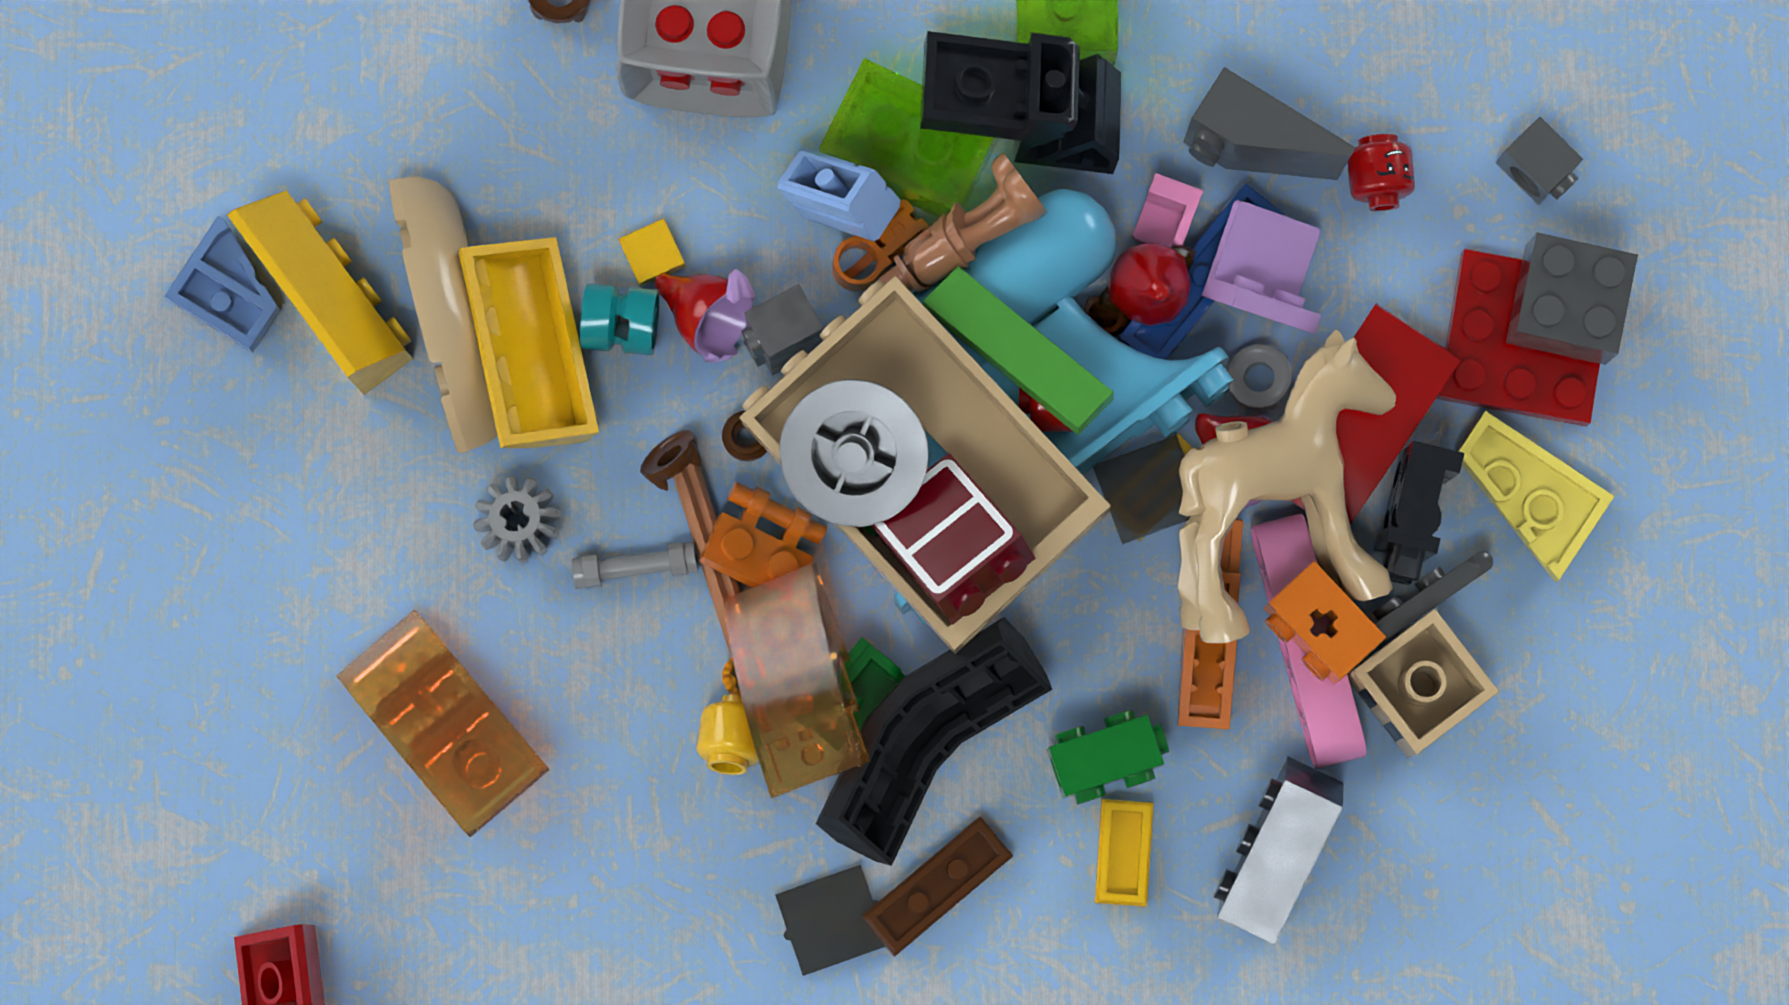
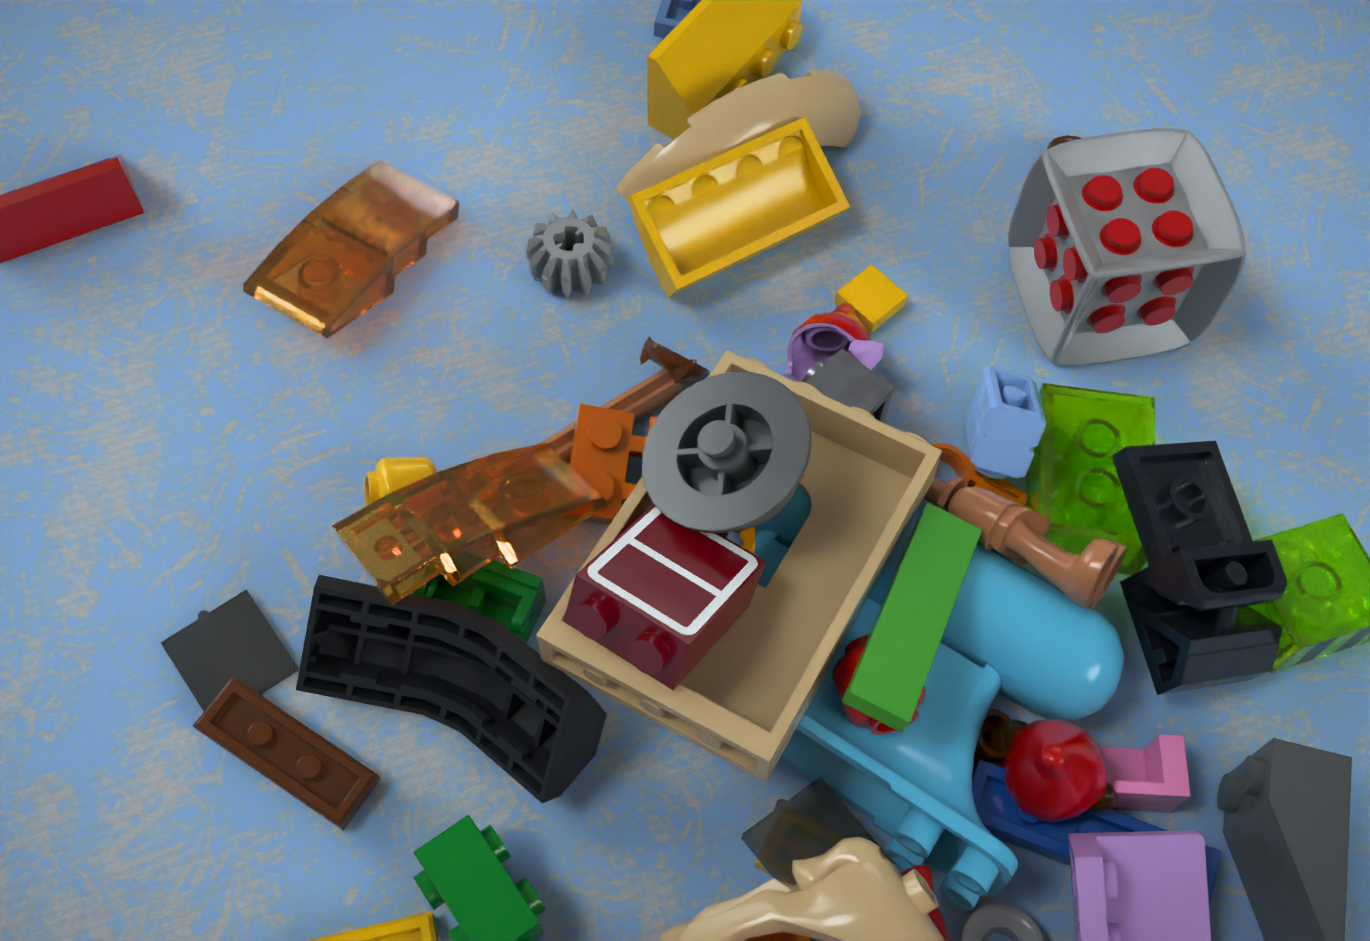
camera: 70 degrees right, 20 degrees down
light grey bar [572,542,698,589] -> none
teal wheel [580,283,659,355] -> none

